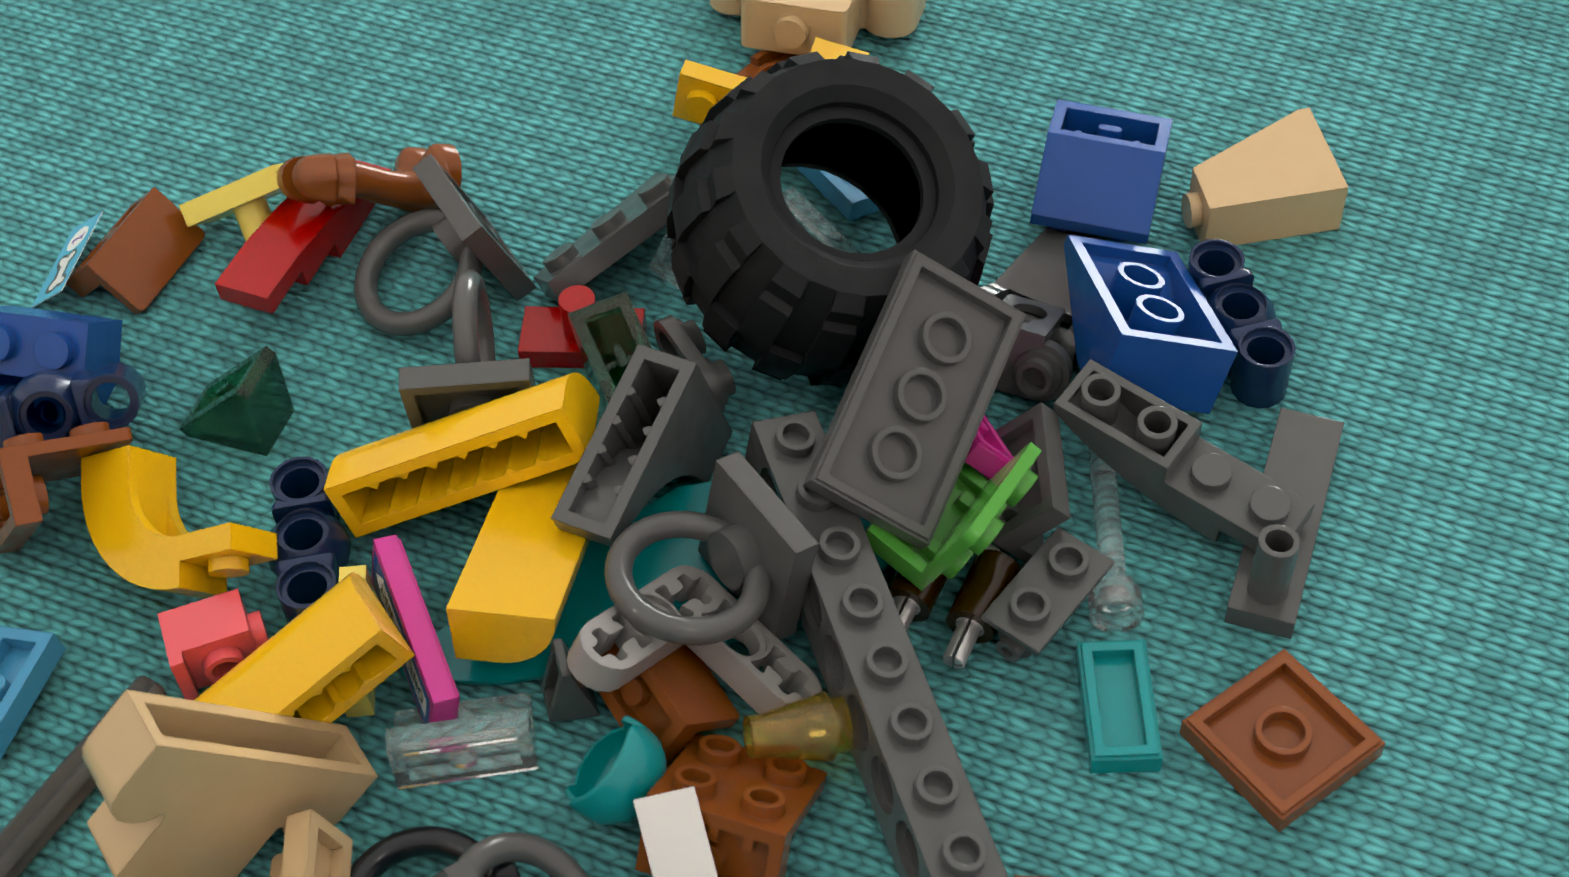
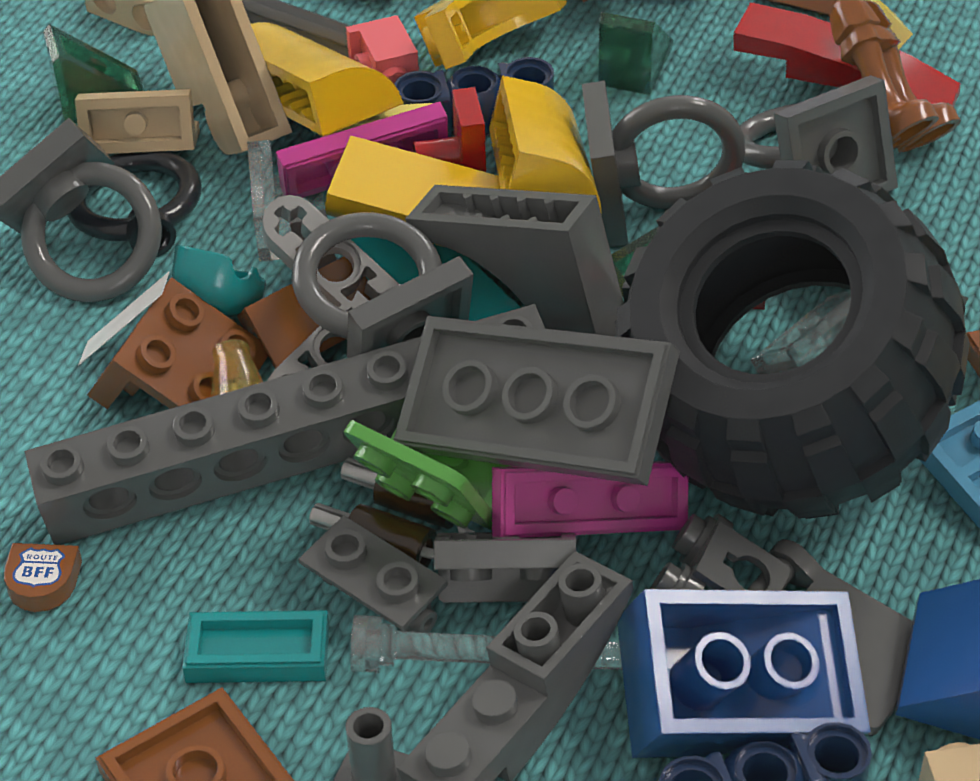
camera: 90 degrees right, 5 degrees down
none -> red tile [413,87,486,172]

